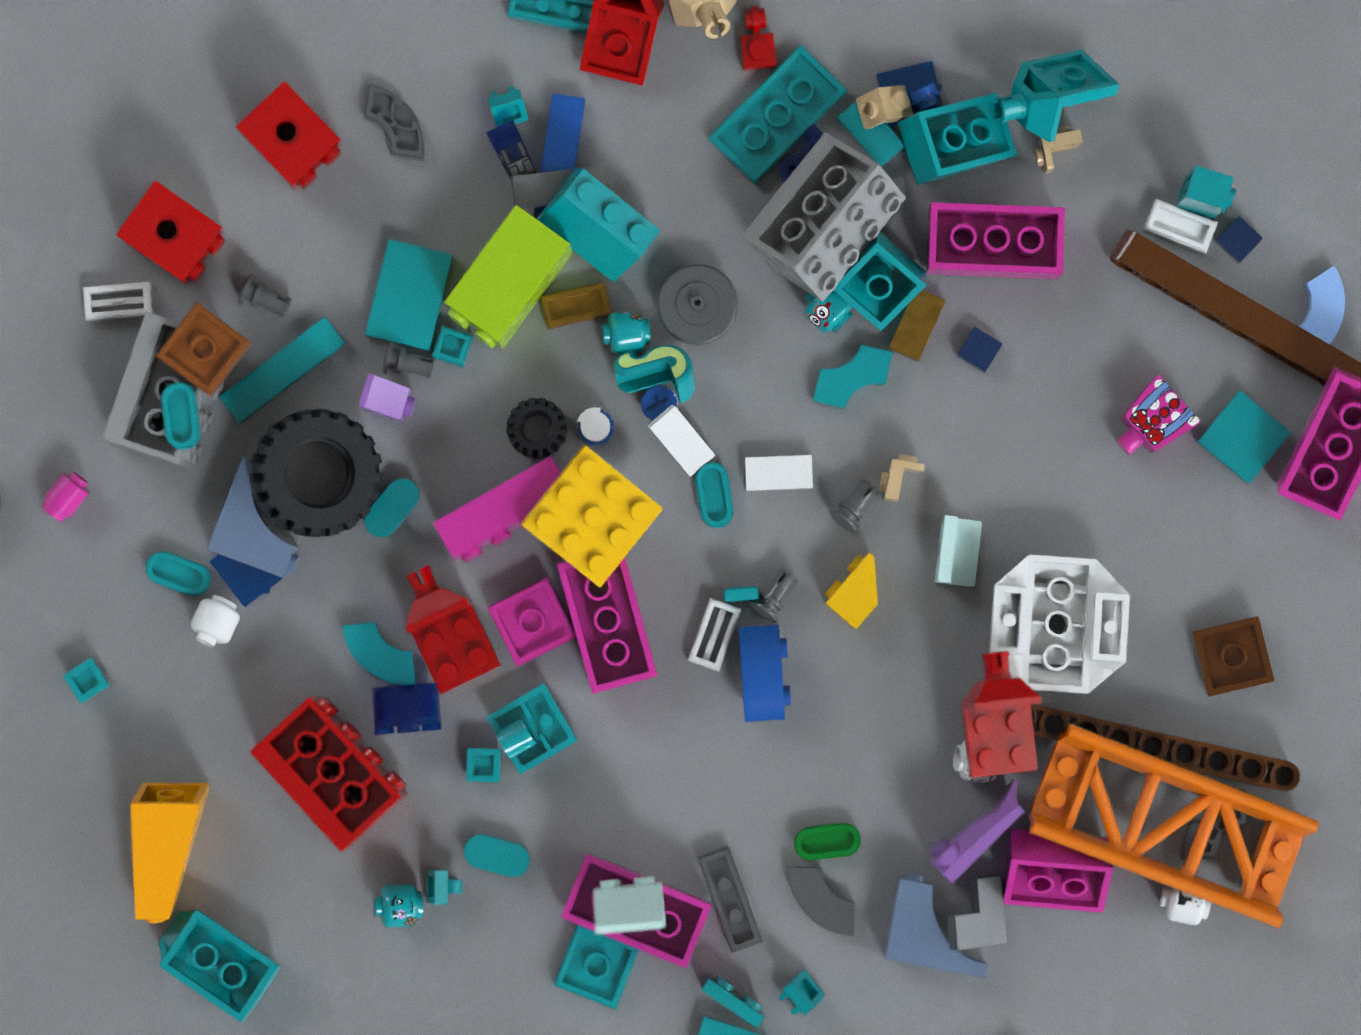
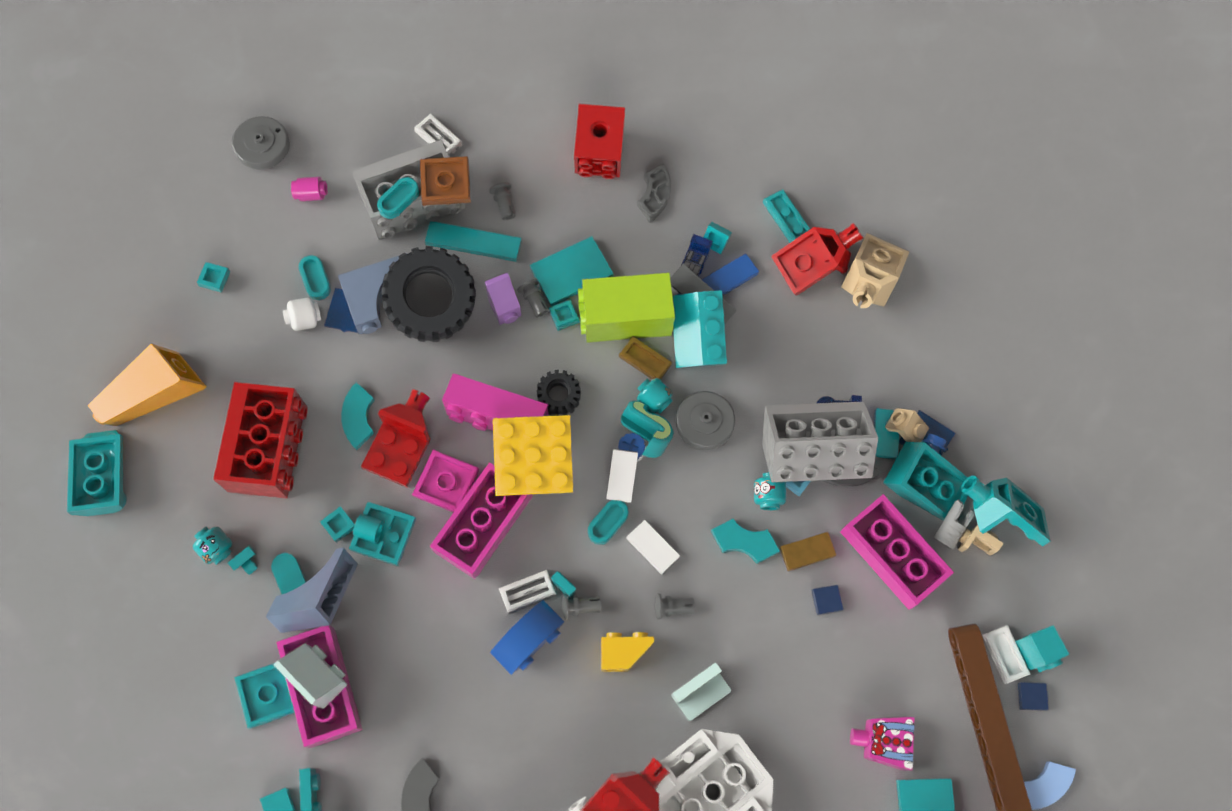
camera: 40 degrees right, 15 degrees down
red brick [116,180,225,285] -> none
teal tile [365,478,420,538] -> none
clear blue brick [372,683,442,735] -> none
white piece [577,407,614,446] -> none
dark grey tile [697,846,763,953] -> none
teal tile [708,45,848,185] -> none
red plate [740,5,776,71] -> none
green tile [794,822,861,860] -> none
teal slope [833,232,927,331] -> none
tan bracket [878,454,925,502] -> none
none -> sand blue arch [266,547,358,633]
none -> light grey hinge [933,500,975,550]

